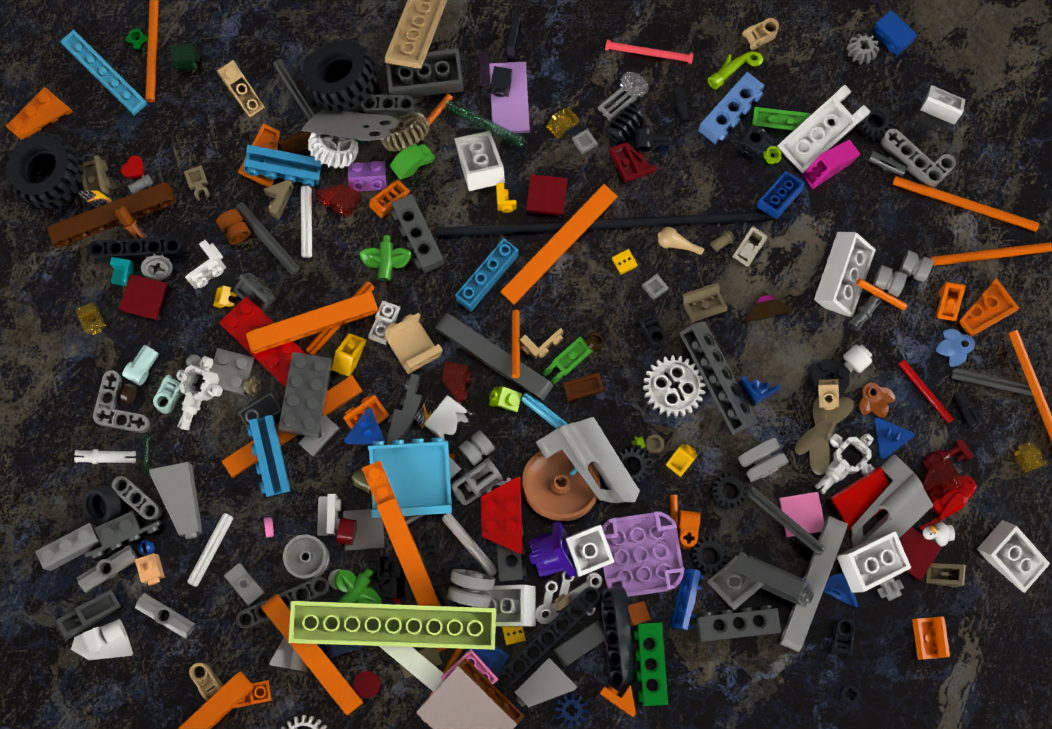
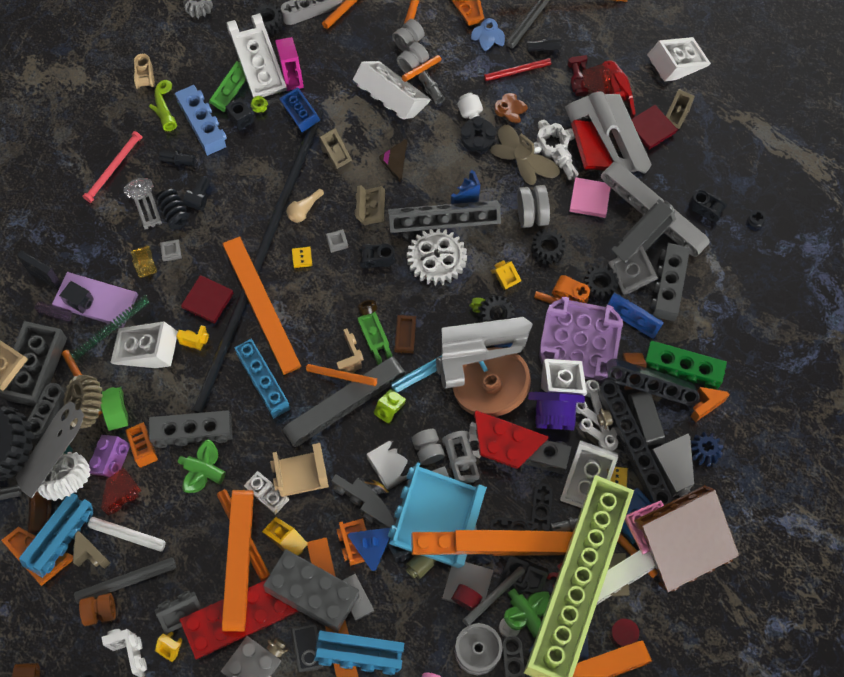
camera: 70 degrees left, 10 degrees down
dark tan plate [184,165,210,201] -> none
white bracket [317,494,341,536] -> none
clear red slope [442,361,472,406] -> none
white axle [442,513,498,577] -> none
light grey wheel [446,569,495,608] -> none
dark red wing [609,142,657,183] -> none
dark tan tile [645,434,664,455] -> none
dark tan pin [710,230,735,252] -> none
dark grey axle [747,486,826,555] -> none
tan brick [818,379,839,410] -> none
blue tile [823,573,859,608] -> none
white slope [837,531,911,593] -> none
dark grey pin [869,151,908,177] -> none
blue piece [874,418,915,460] -> none
light grey gear [877,578,904,601] -> none
orange bracket [912,616,950,660] -> none
white animal [923,522,955,547] -> none
orange slope [936,282,966,321] -> none
clear yellow brick [1014,442,1048,474] -> none
none -> dark grey bar [463,566,525,626]

